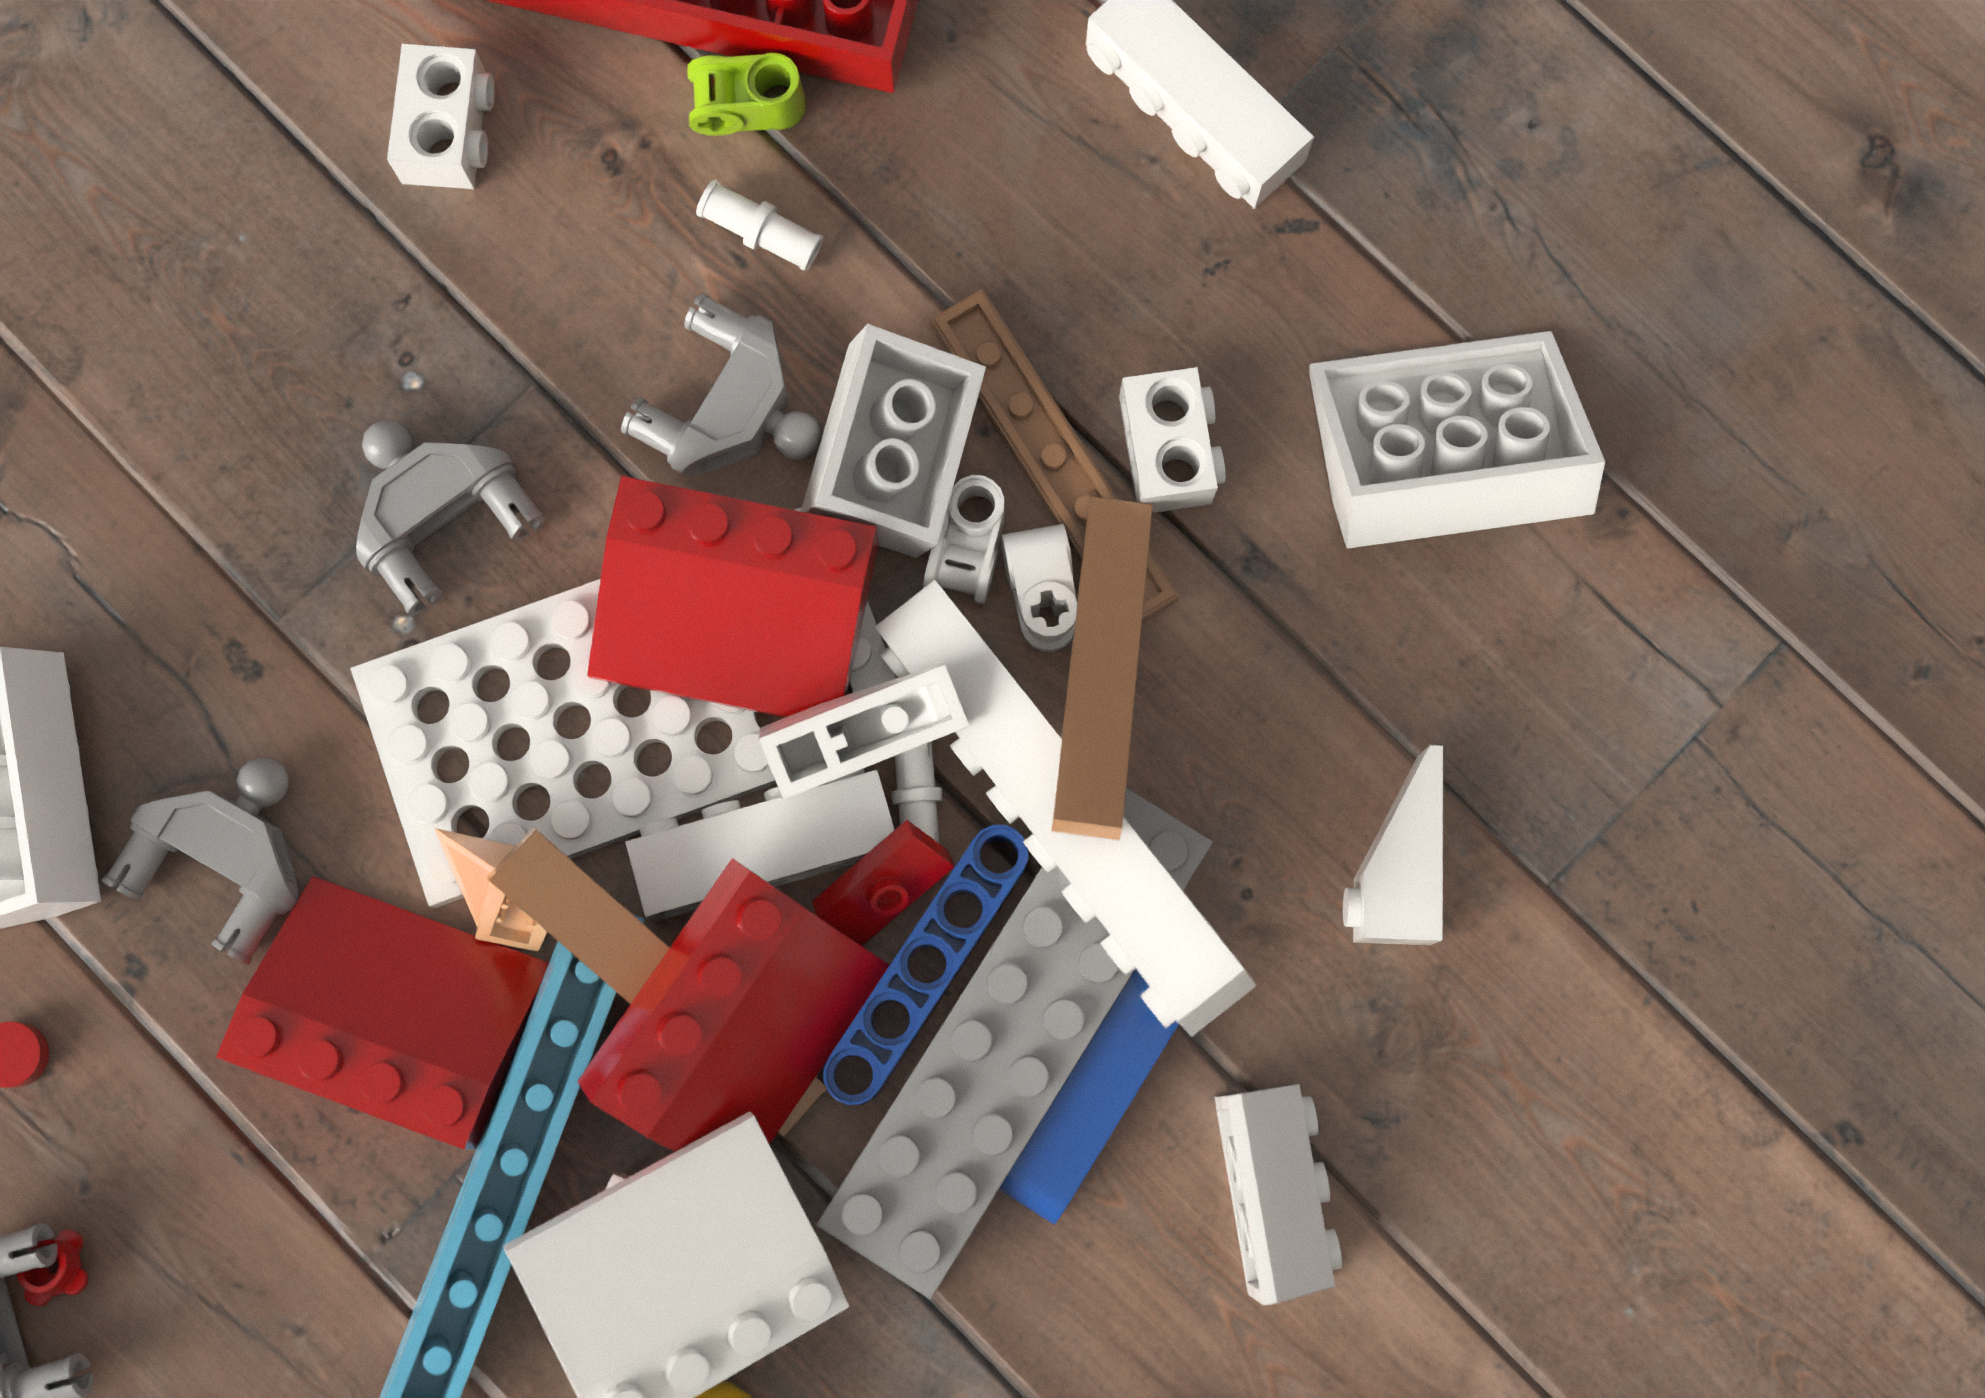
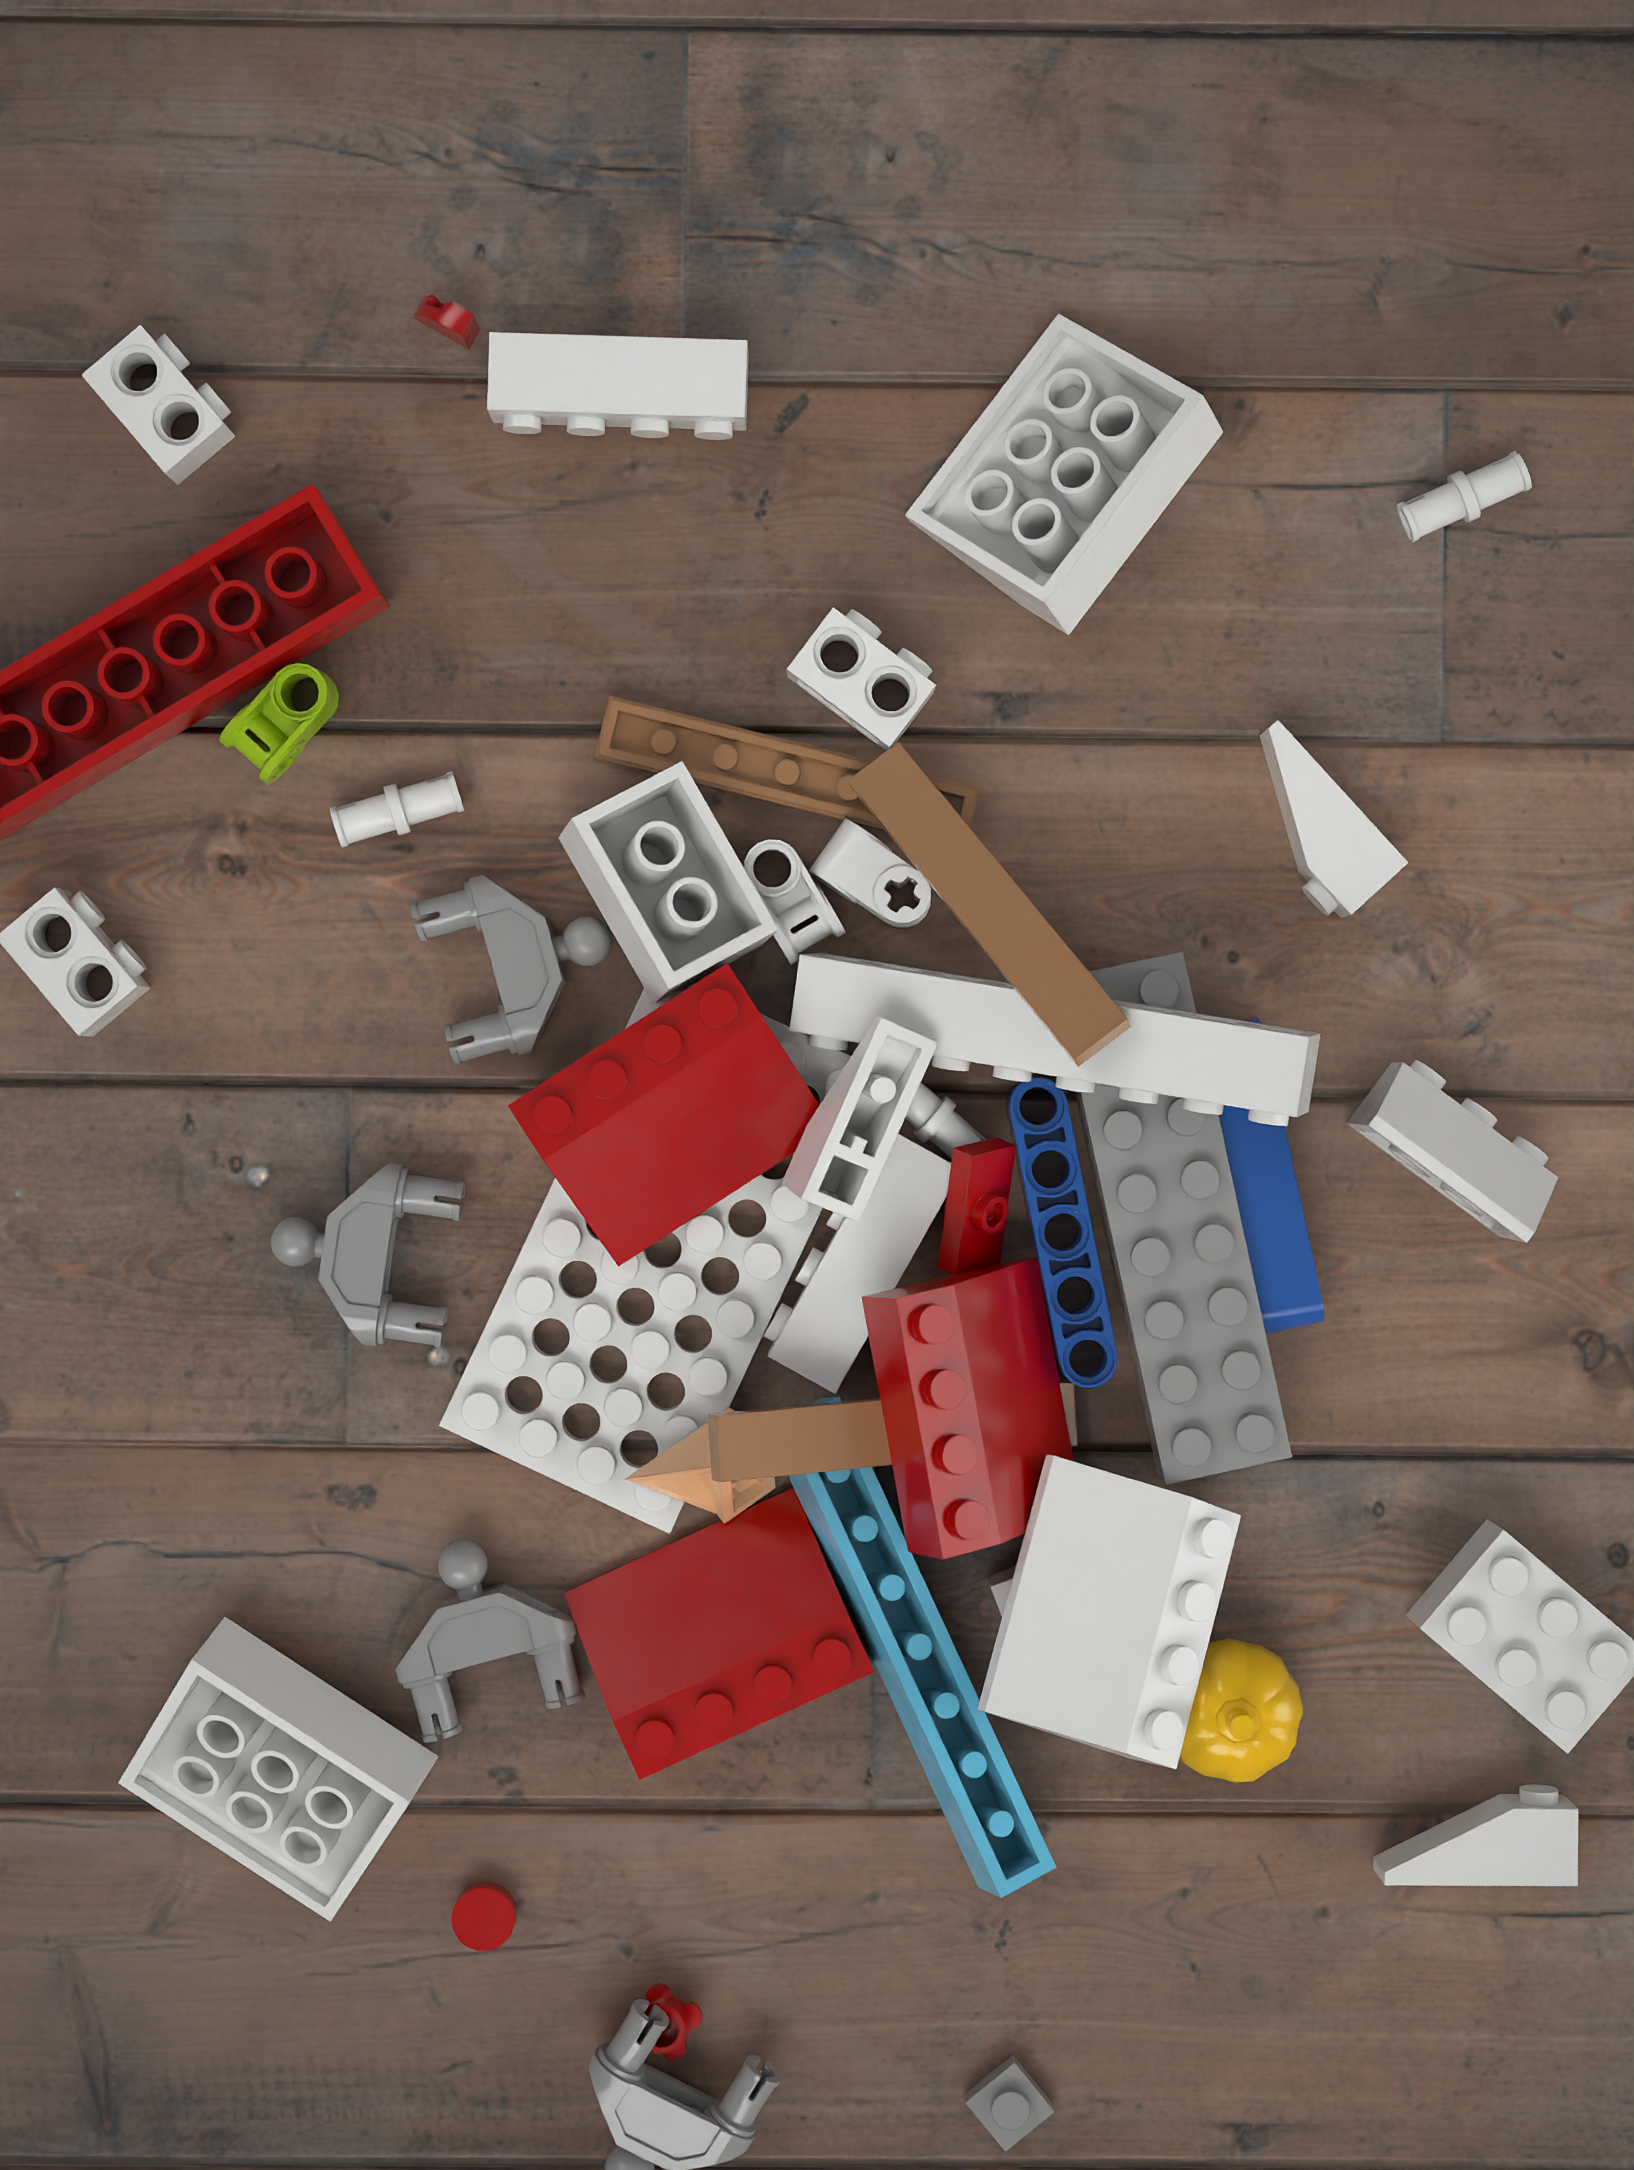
camera: 45 degrees left, 10 degrees up
none -> white pin [1396,451,1532,542]

